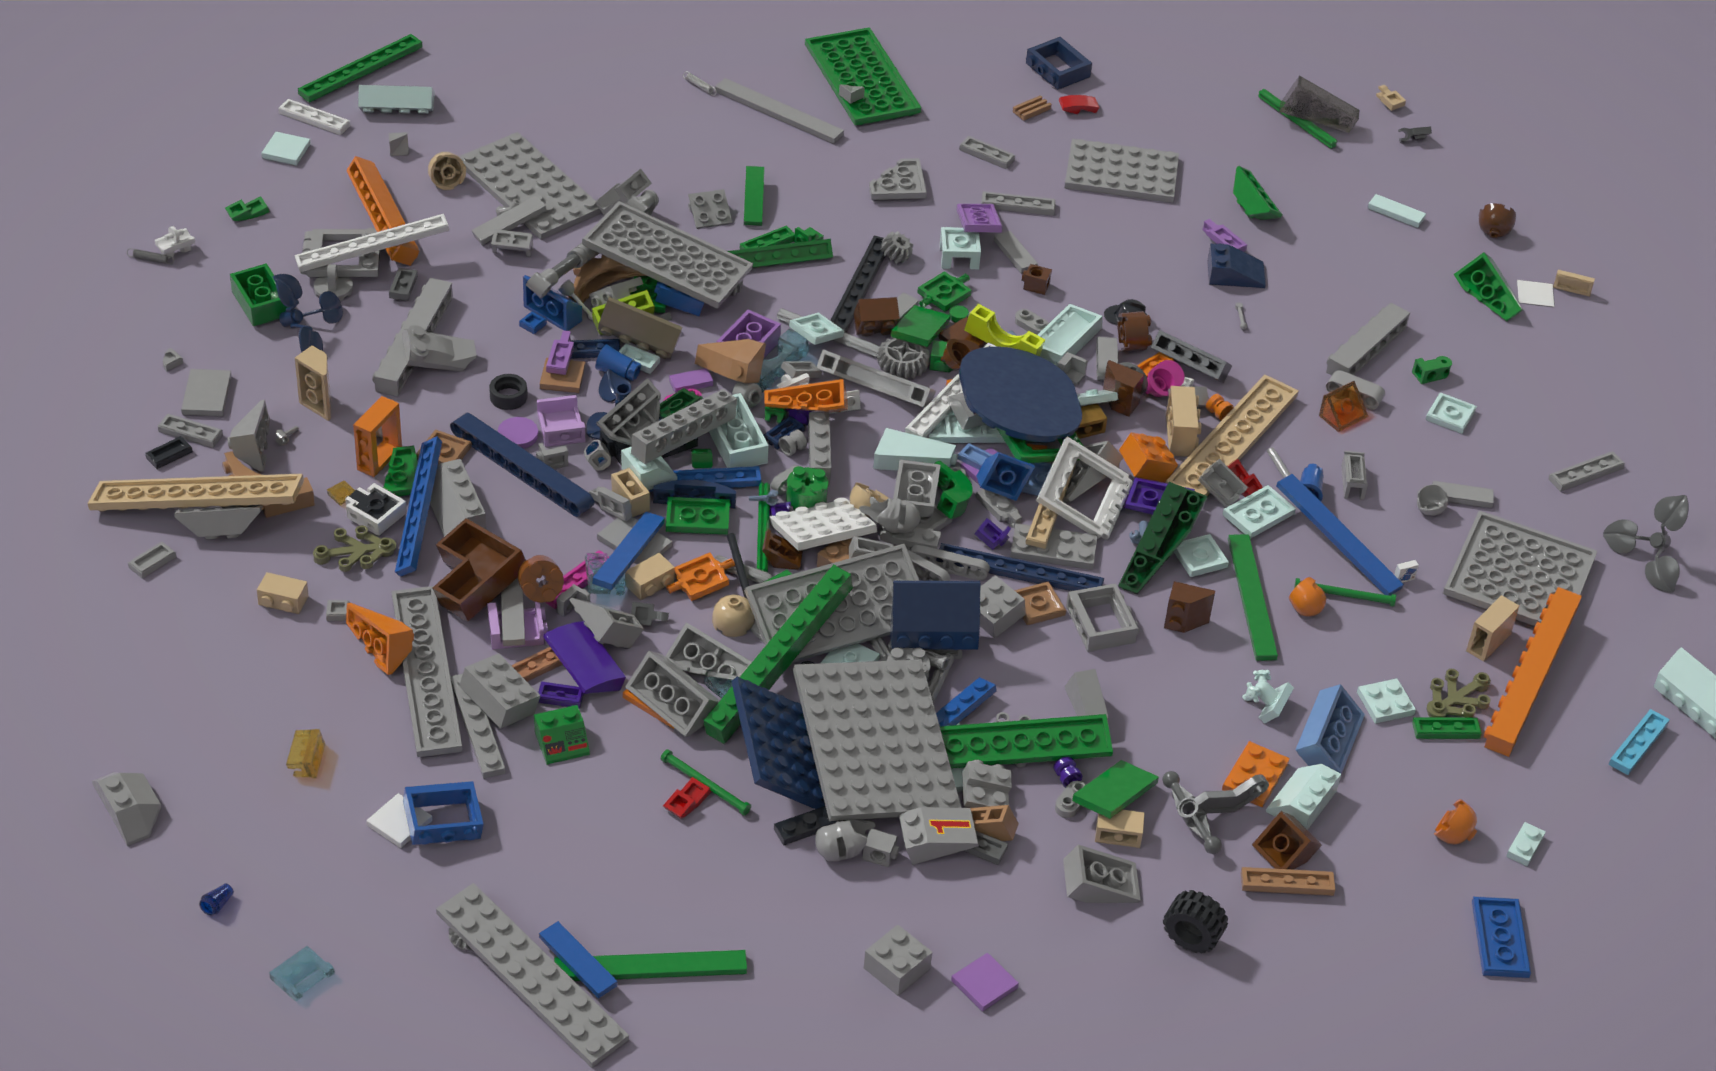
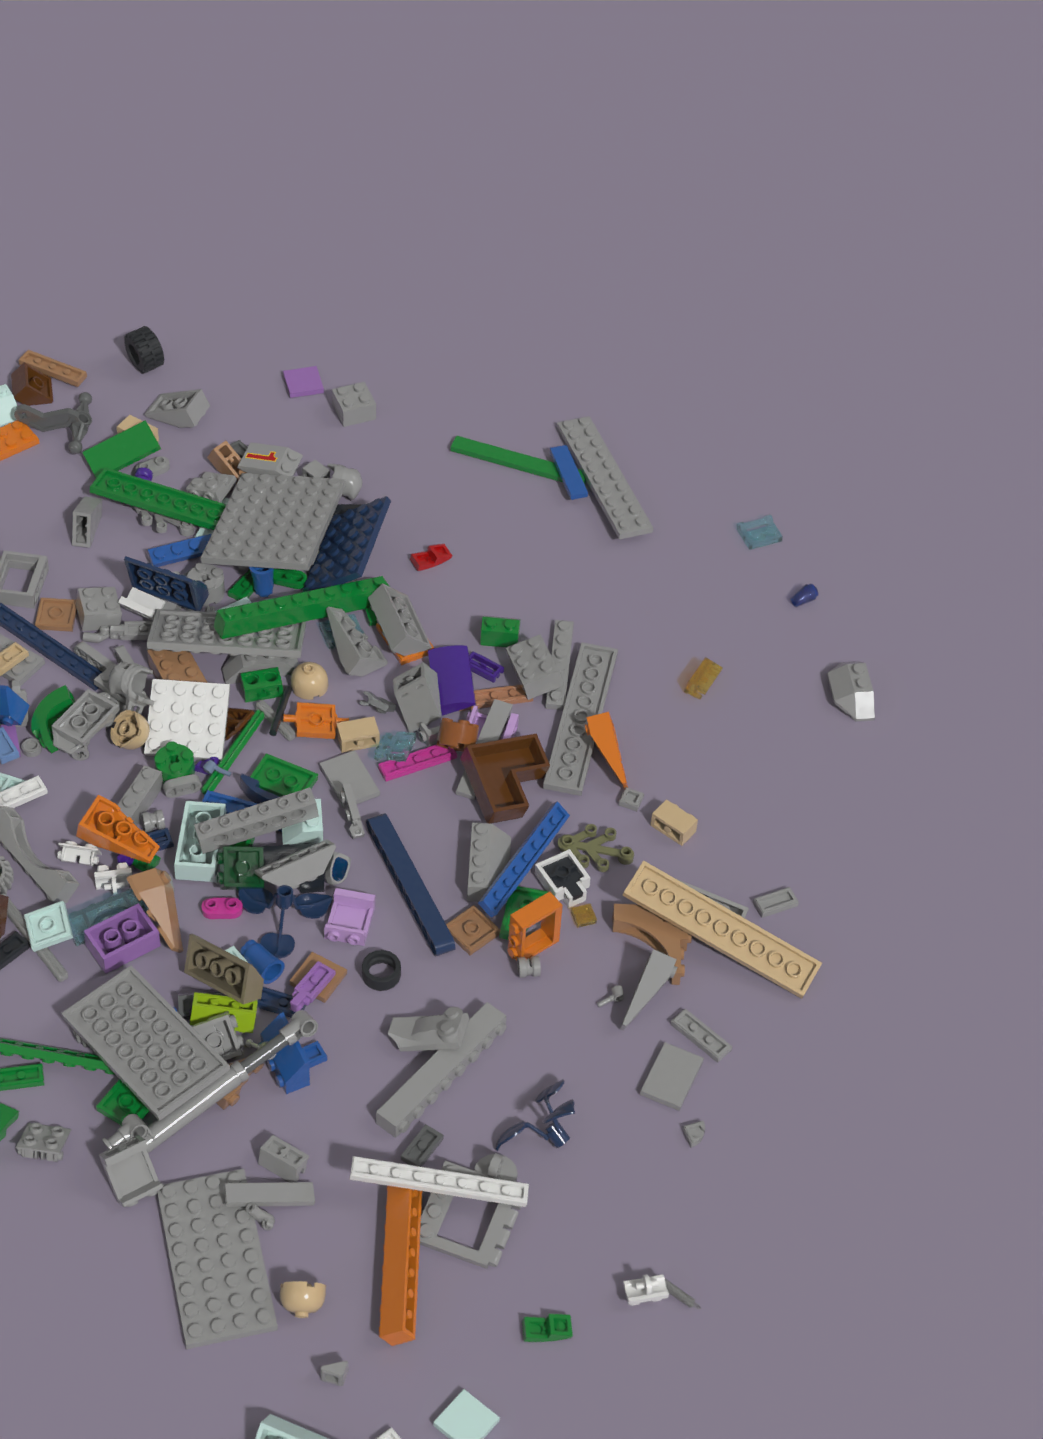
camera: 155 degrees left, 5 degrees up
black tile [145,436,193,469] -> none
green brick [230,263,289,326] -> none
tan slope [295,346,331,421] -> none
white tile [366,793,432,848] -> none
blue window [403,781,484,845] -> none
medium lavender tile [497,417,538,449] -> none
light grey bracket [536,443,568,469] -> none
blue tile [592,512,665,590] -> none
tan brick [611,467,650,517] -> none
green bar [660,749,752,816] -> none
medium lavender tile [669,368,713,393] -> none
light grey tile [781,361,822,378] -> none
light grey slope [849,536,894,558] -> none
light aqua slope [873,428,958,470] -> none
dark purple bracket [974,518,1011,550] -> none

